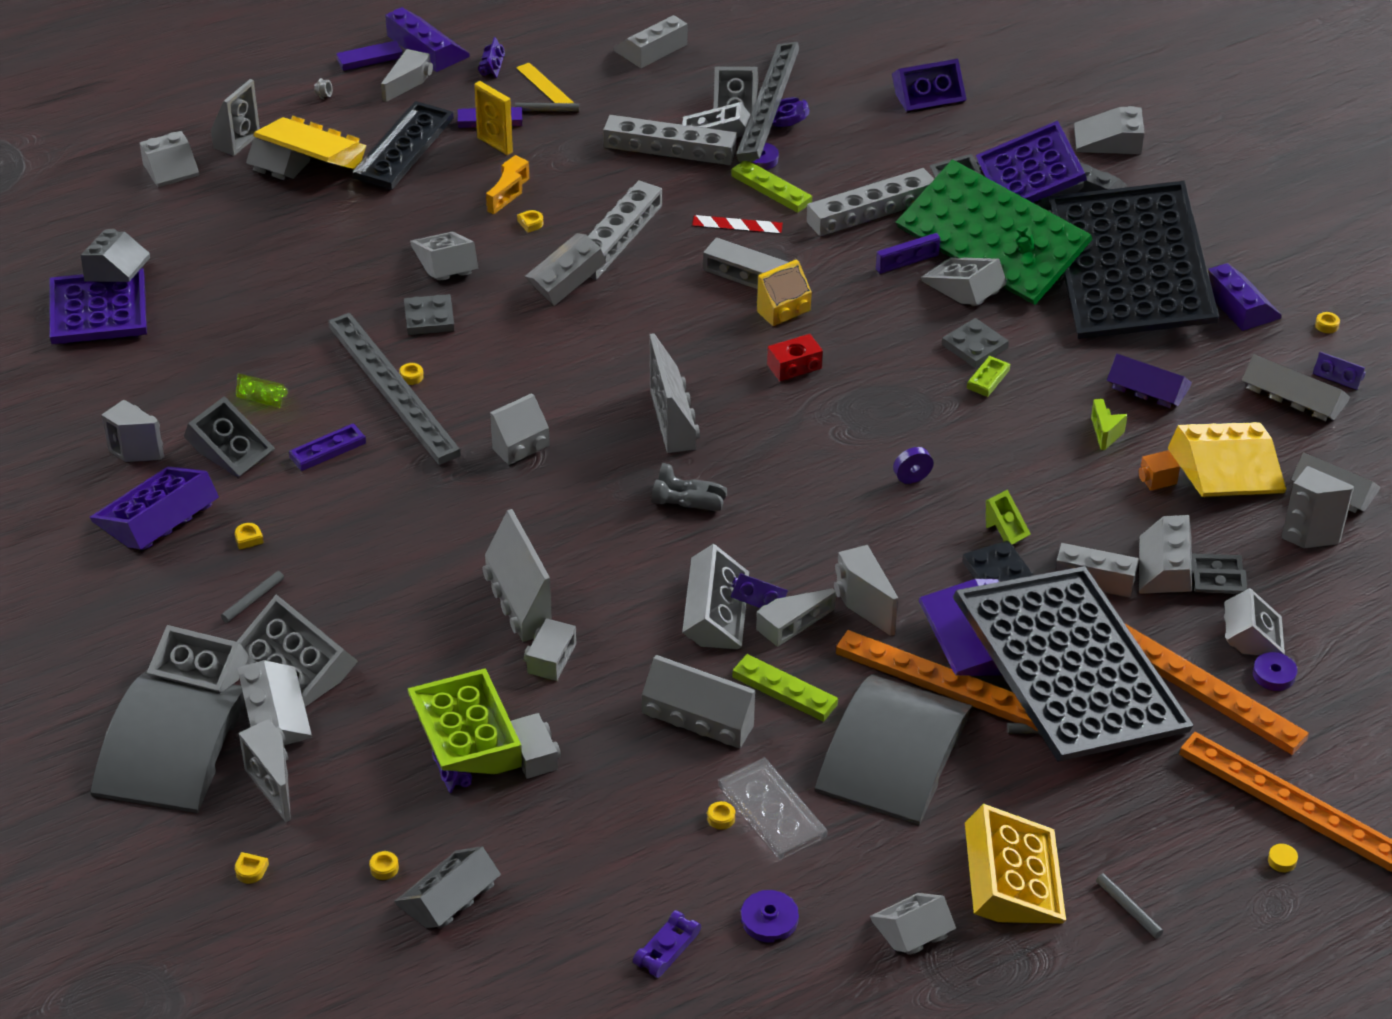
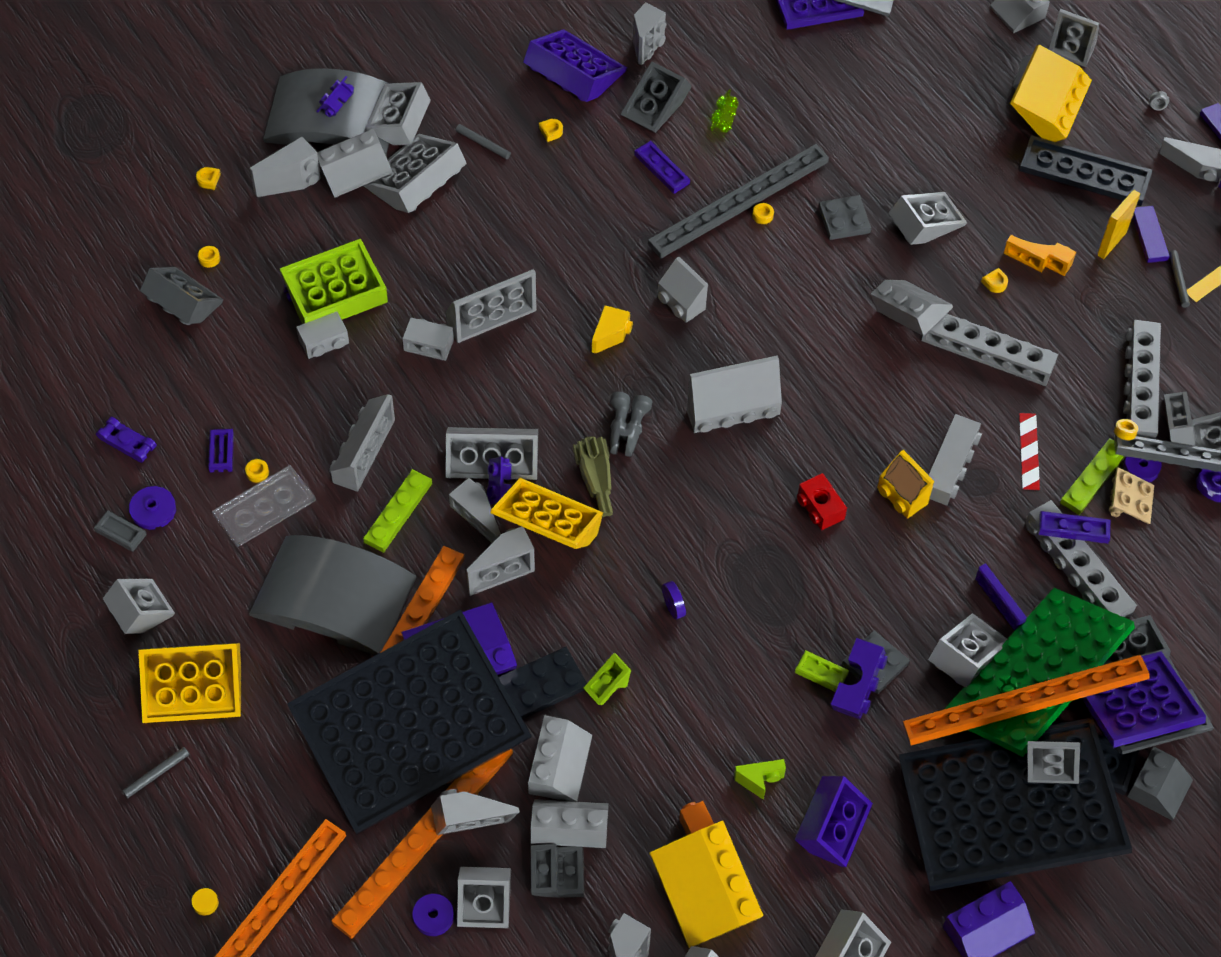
camera: 85 degrees right, 15 degrees up
none -> dark grey tile [94,511,147,552]
none -> dark purple tile [209,429,234,473]
none -> dark purple hinge [316,76,354,117]
none -> light grey slope [431,789,520,835]
none -> yellow slope [490,478,603,549]
none -> olive piece [573,437,613,517]
none -> yellow slope [592,306,633,353]
none -> dark purple arch [831,638,888,719]
none -> orange plate [903,655,1150,746]
none -> light grey slope [1028,741,1080,784]
none -> dark purple tile [1038,511,1111,544]
none -> tan hinge [1109,467,1154,524]
none -> yellow tile [1114,419,1138,440]

